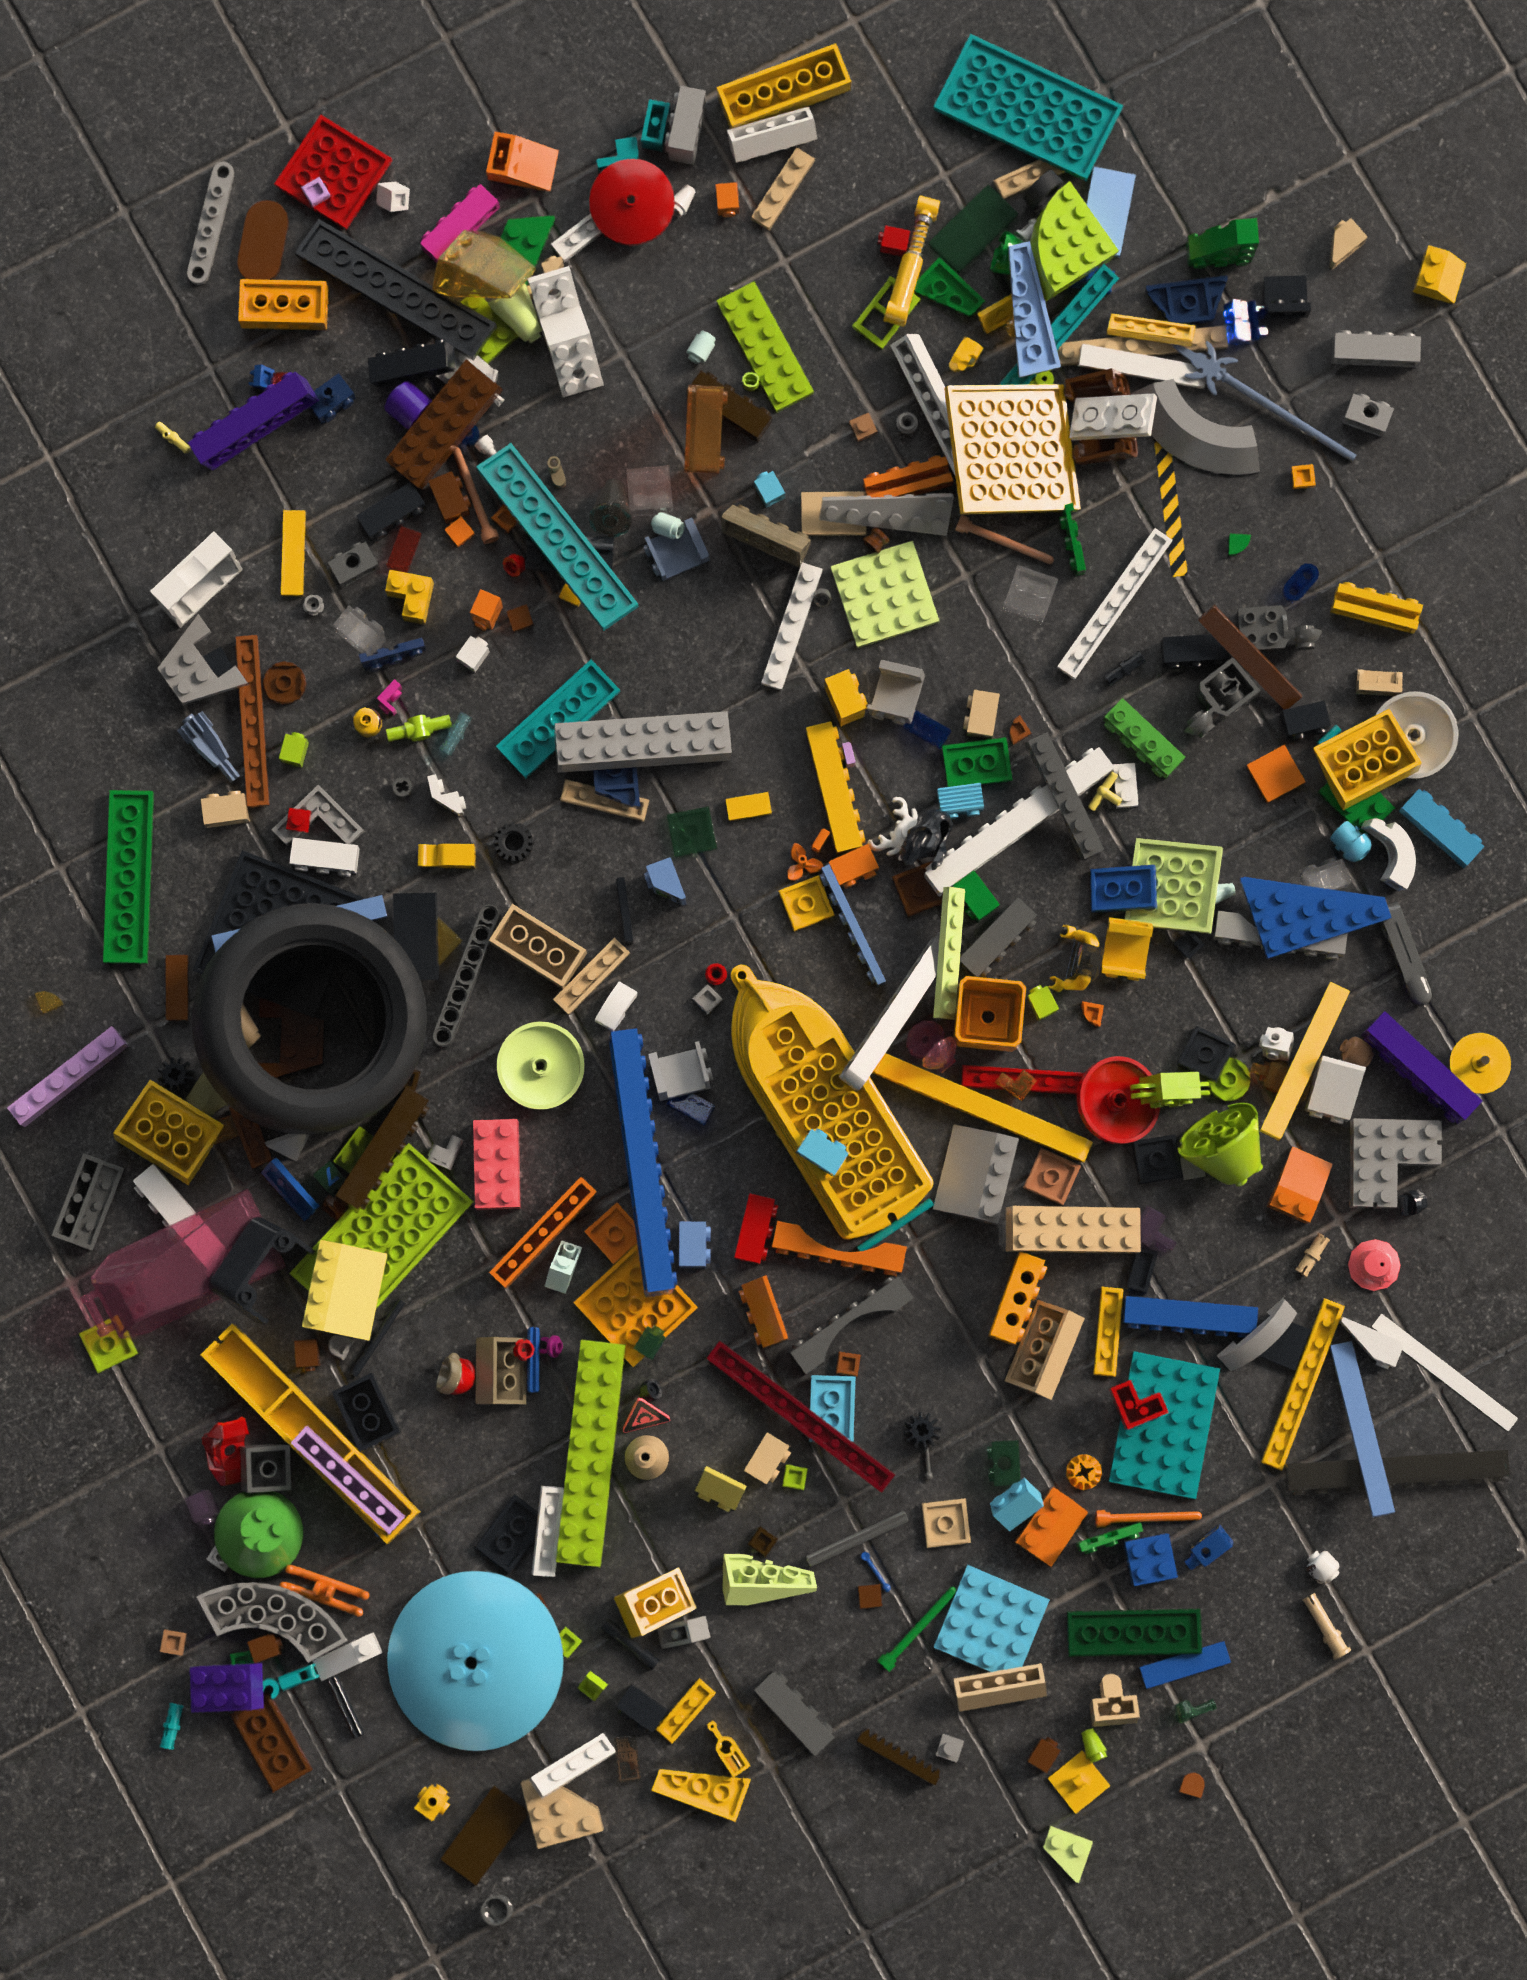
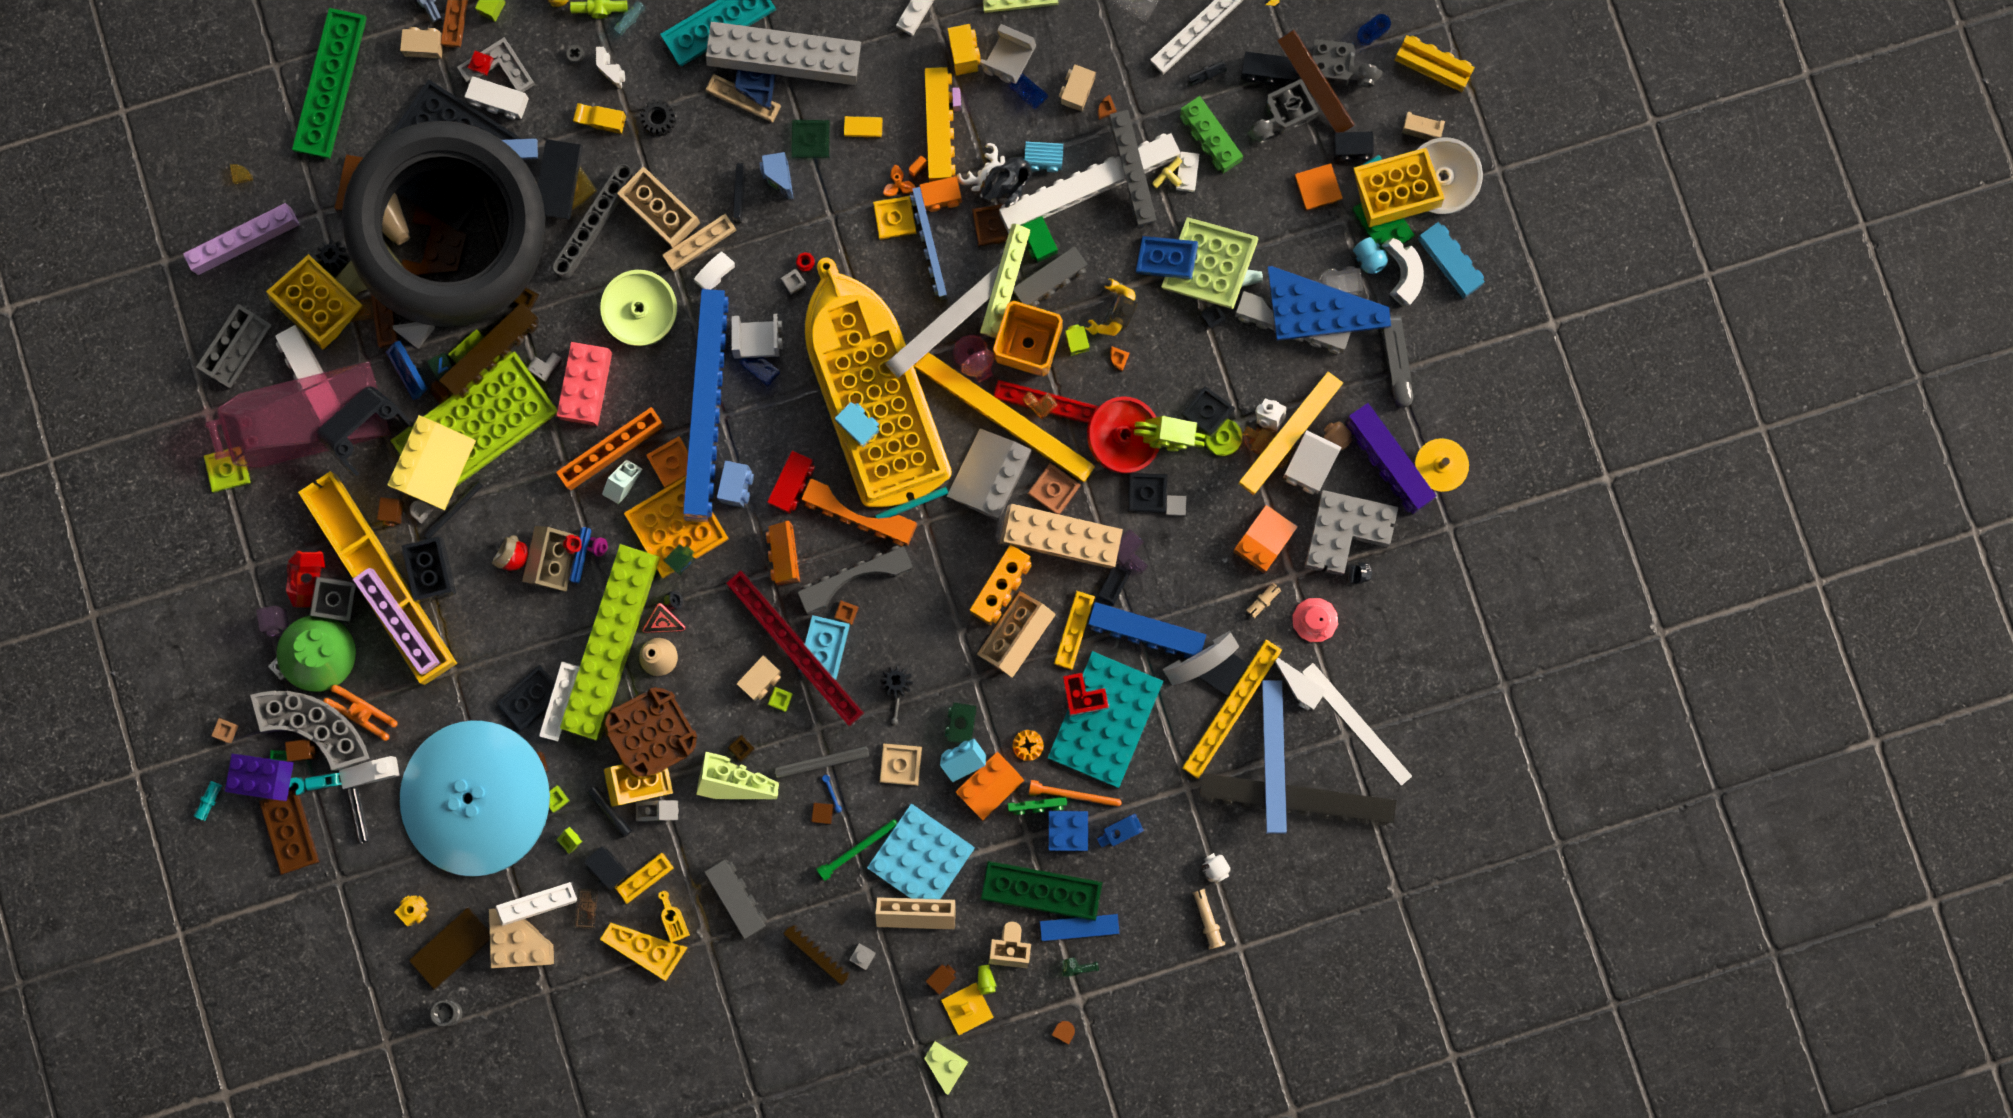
camera: 20 degrees right, 0 degrees up
light yellow slope [695,1466,747,1512] -> none
green plate [942,737,1013,787] -> none
yellow panel [1101,917,1153,981] -> none
lime cone [1178,1103,1263,1187] -> none
none -> reddish brown tile [604,687,697,779]

